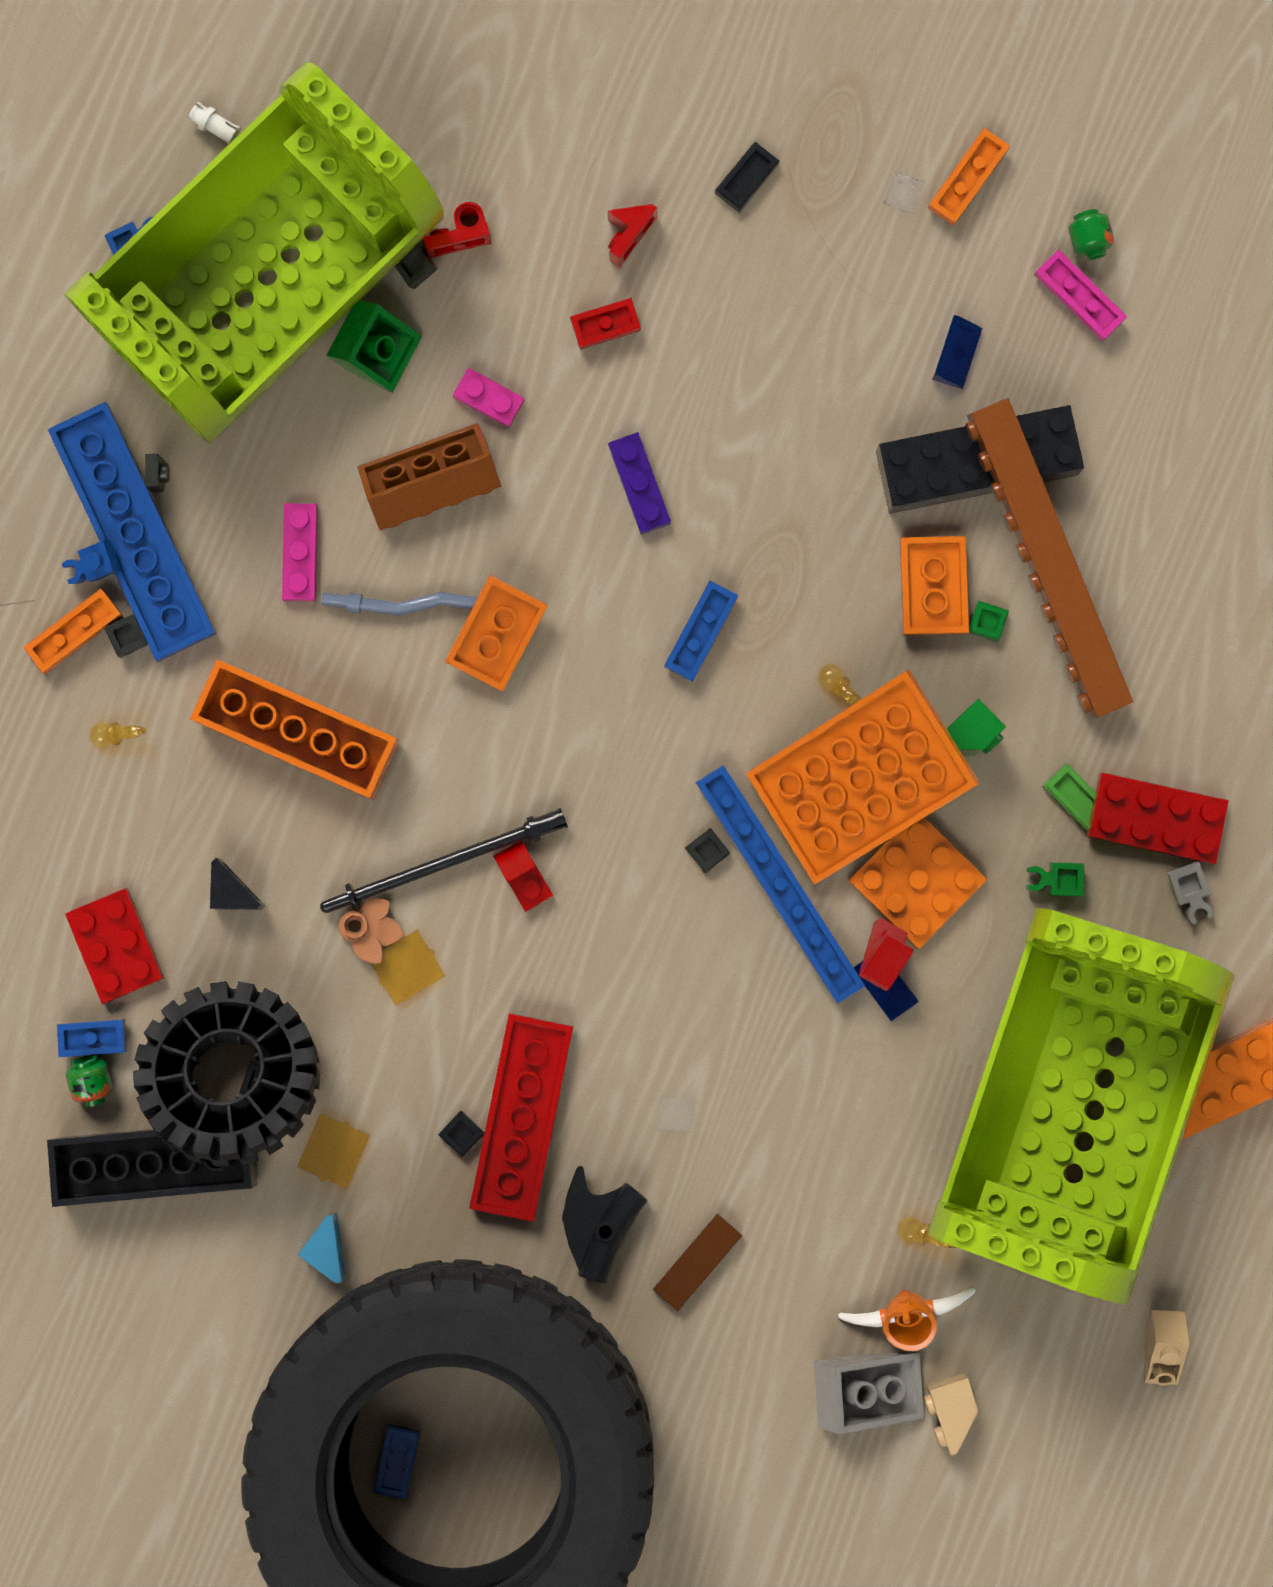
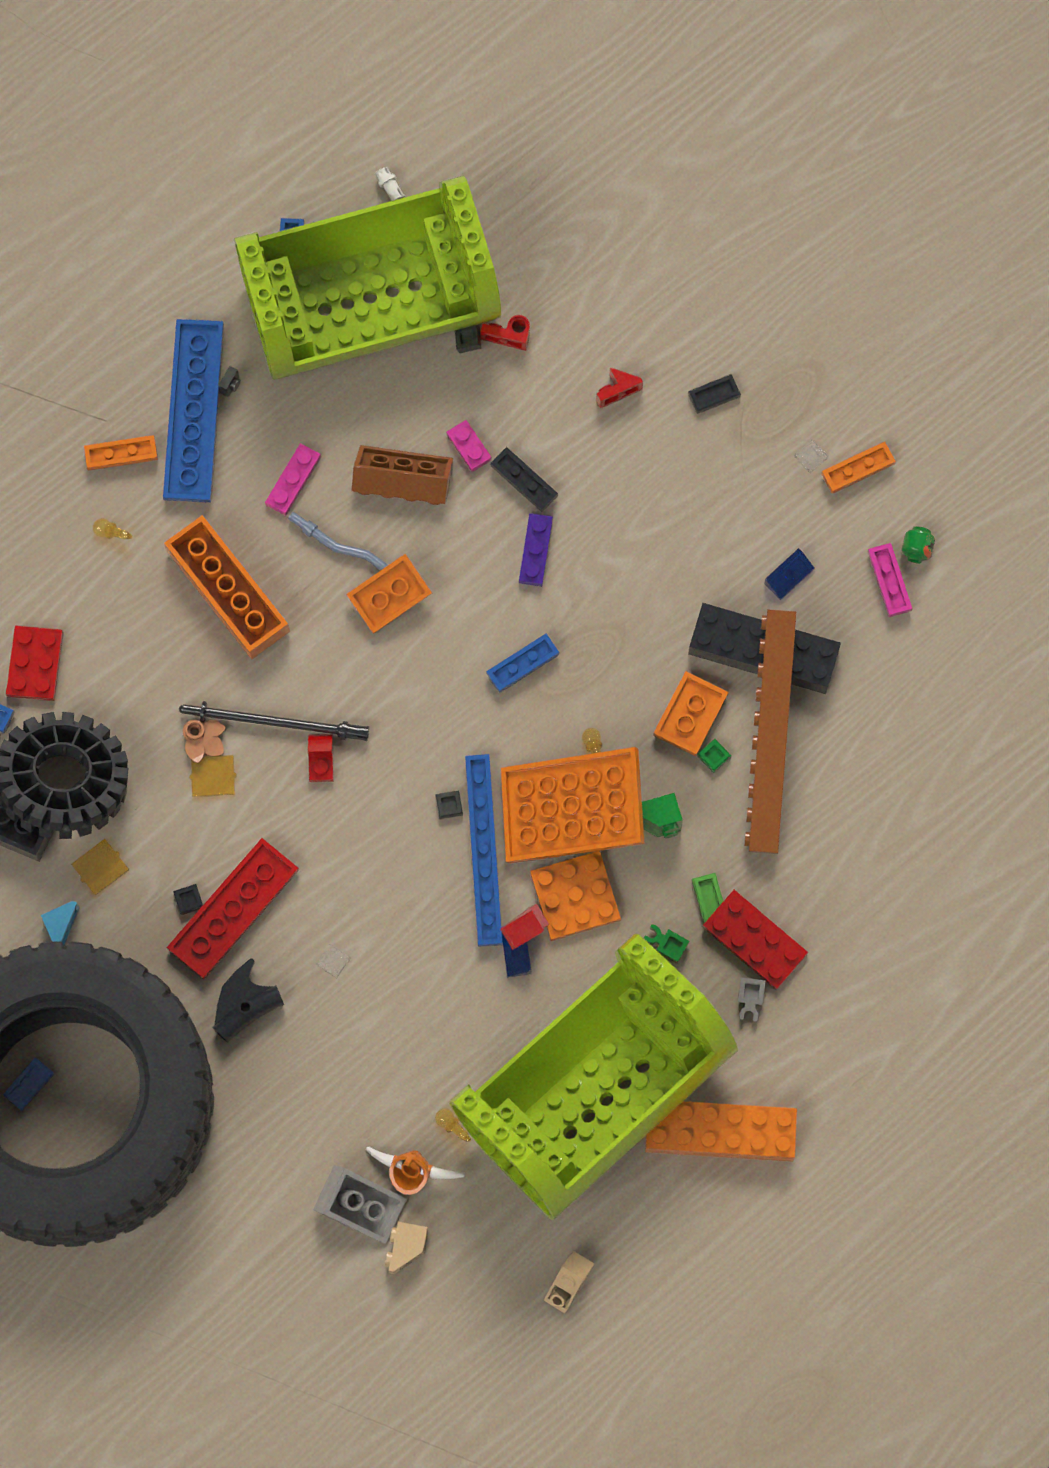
camera: 25 degrees right, 10 degrees down
blue plate [62,540,121,584] -> none
pearl dark grey plate [104,614,148,658] -> none
black slope [210,858,266,910] -> none
green slope [326,300,422,393] -> none
red plate [570,298,641,350] -> none
reddish brown tile [653,1213,742,1311] -> none
none -> black plate [490,447,558,512]

